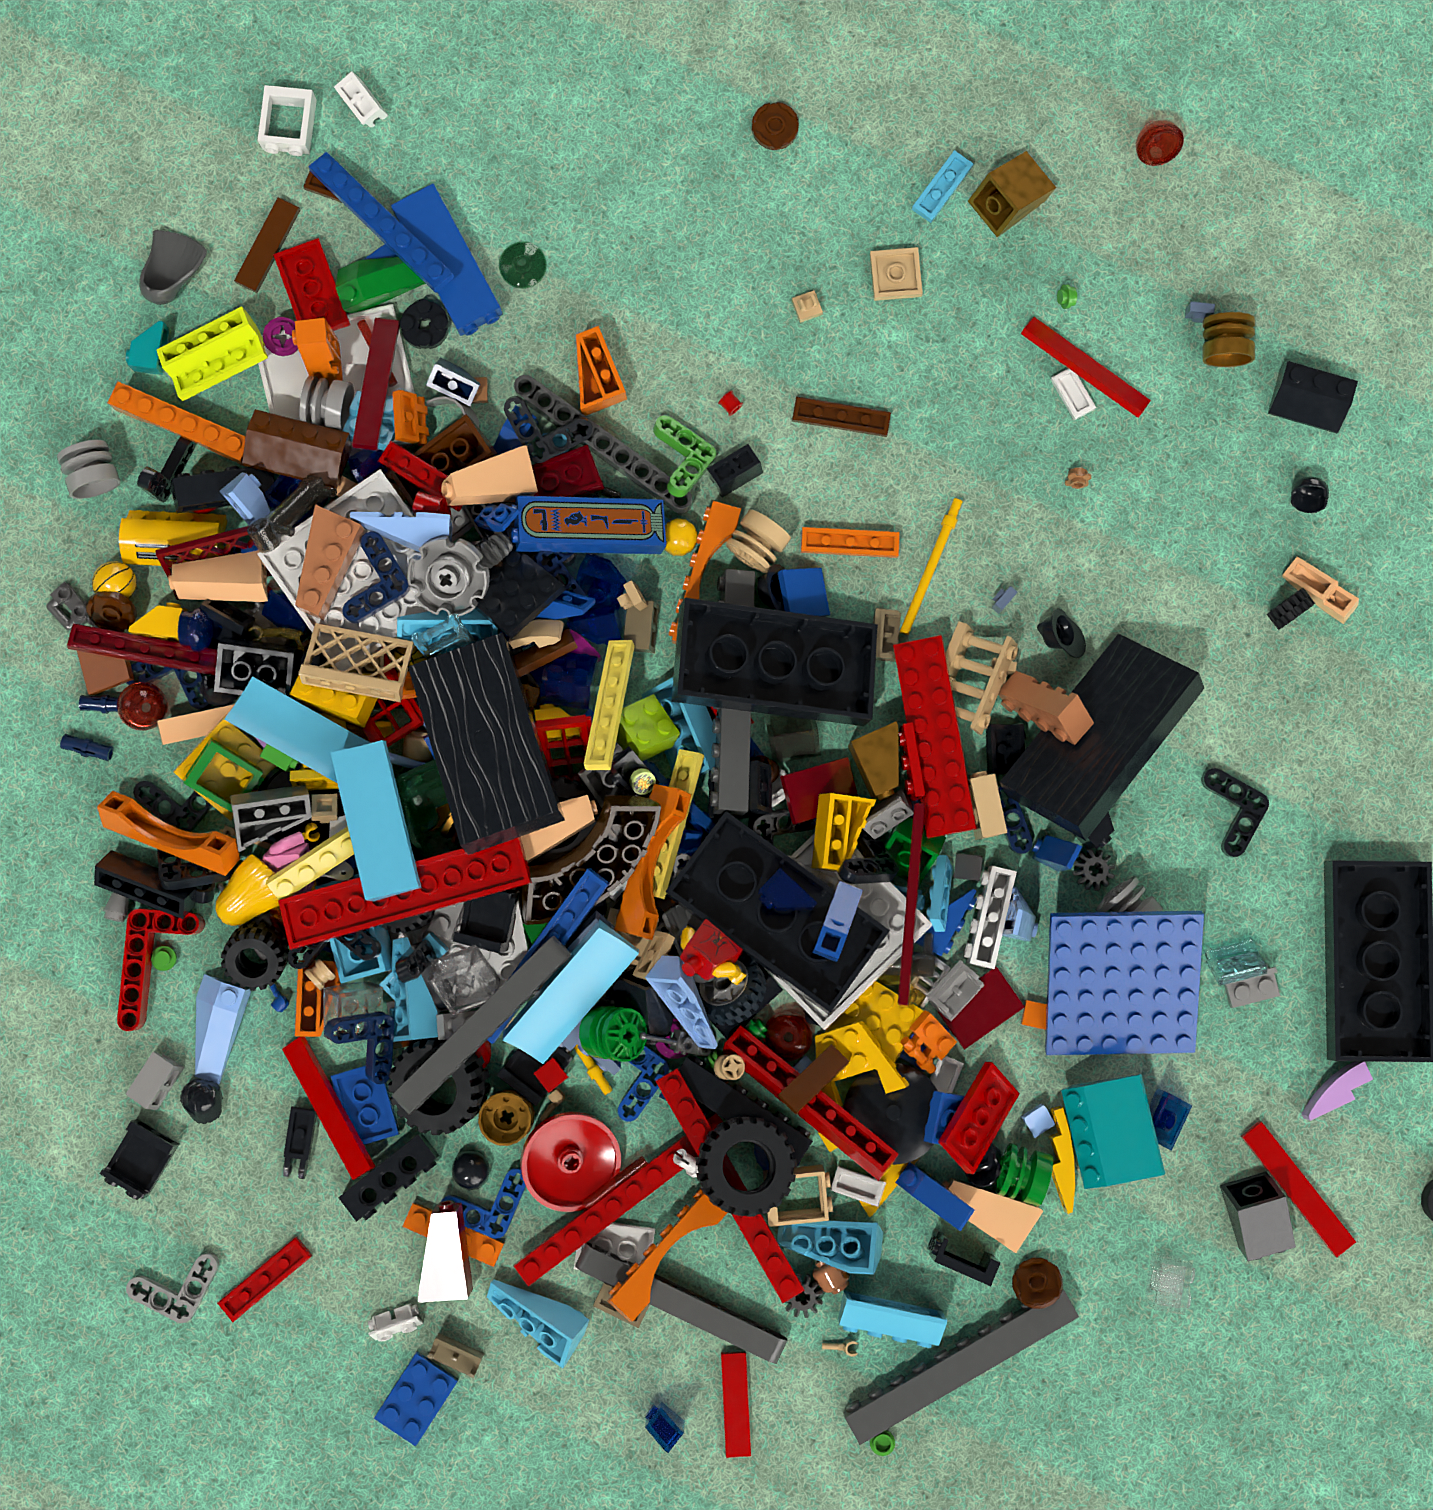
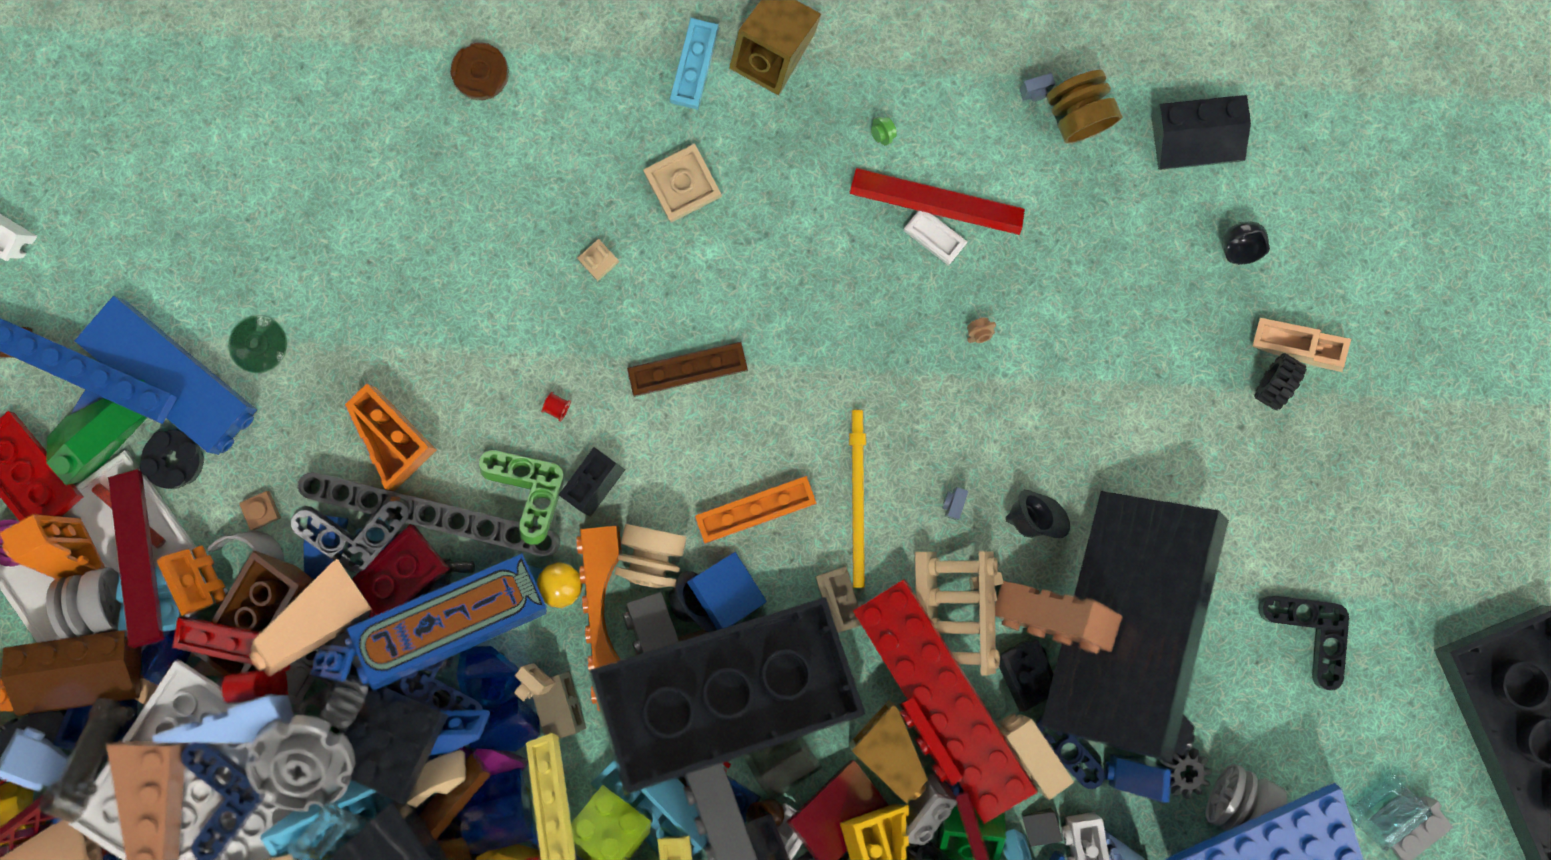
camera: 20 degrees left, 0 degrees up
slope [426,357,480,406] -> none

